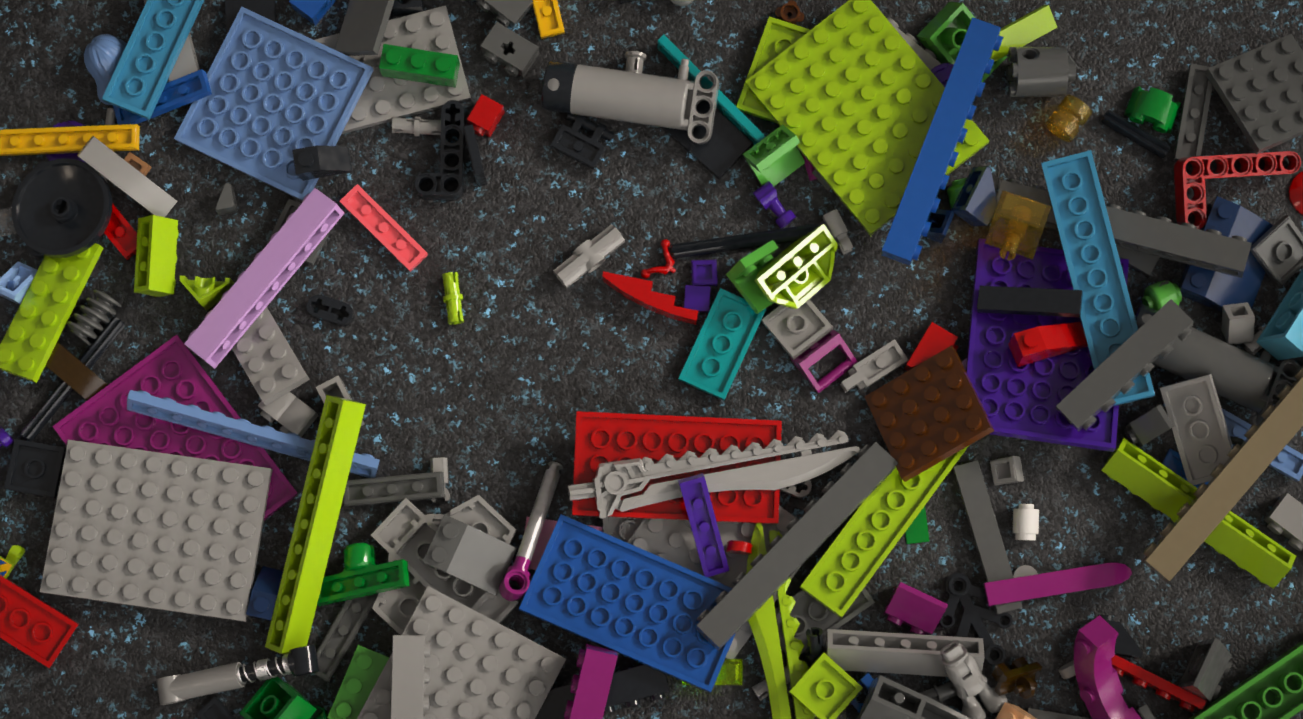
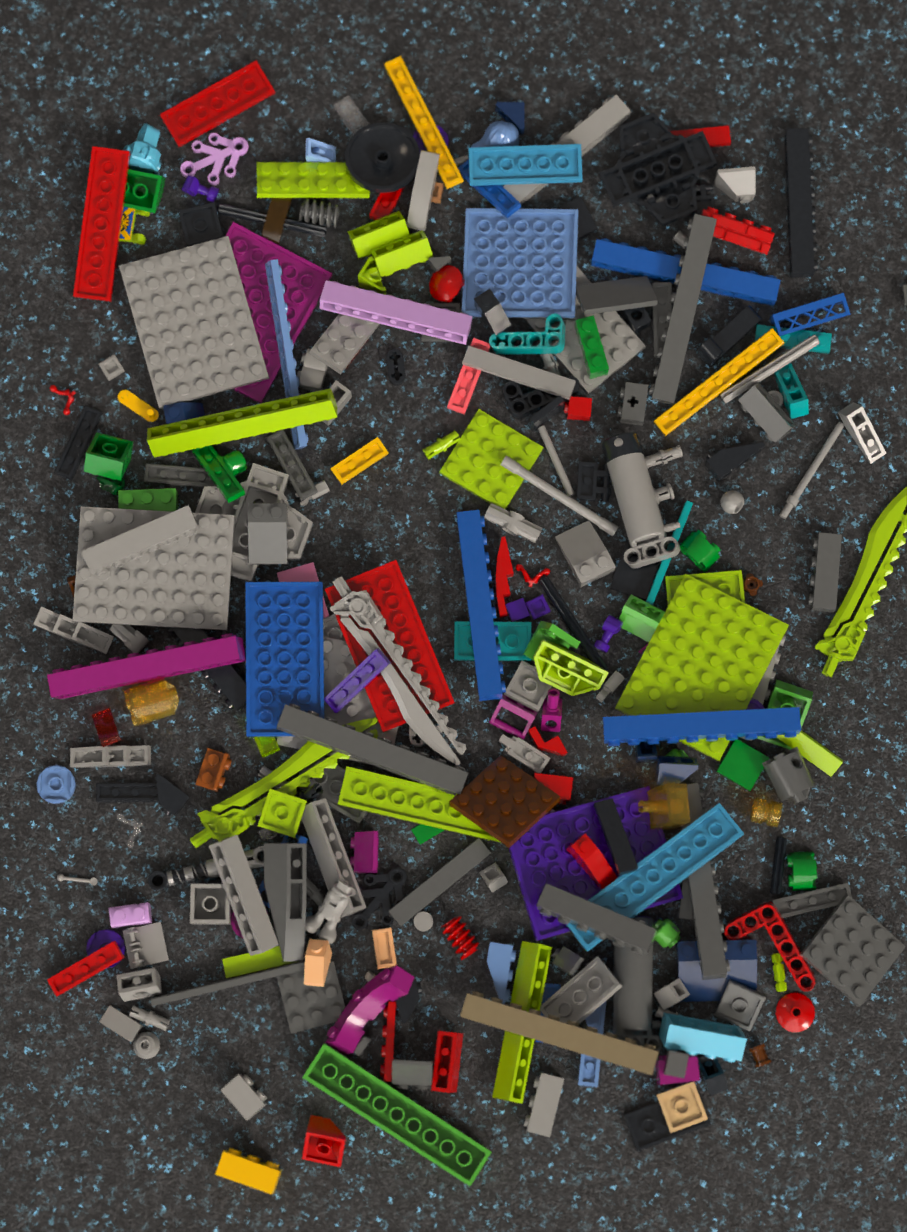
camera: 65 degrees right, 0 degrees up
piece [156,645,319,705] -> none
flat silver piece [499,462,563,601] -> none
red tile [726,540,753,555] -> none
magenta piece [984,563,1132,606] -> none
dark brown hips [992,657,1042,699] -> none
white brick [1013,504,1039,541] -> none
none -> light grey tile [98,354,125,381]
none -> yellow piece [118,390,159,422]
none -> yellow plate [331,437,388,485]
none -> lime brick [370,230,433,277]
none -> light nougat tile [372,927,397,969]
none -> red dish [429,265,465,303]
none -> red brick [431,1031,463,1093]
none -> lime plate [439,409,544,510]
none -> red piece [440,916,479,961]
none -> blue brick [457,510,506,701]
none -> light grey tile [462,346,576,400]
none -> medium blue slope [487,942,516,1004]
none -> teal beam [489,313,566,355]
none -> dark blue slope [495,102,525,136]
none -> light grey piece [500,455,618,536]
none -> red slope [528,726,568,756]
none -> light grey bar [538,426,575,497]
none -> magenta bracket [541,688,562,732]
none -> light grey slope [555,520,616,588]
none -> light grey pin [644,445,683,468]
none -> green cylinder [680,530,721,573]
none -> green tile [716,739,769,792]
none -> lime axle [771,953,787,992]

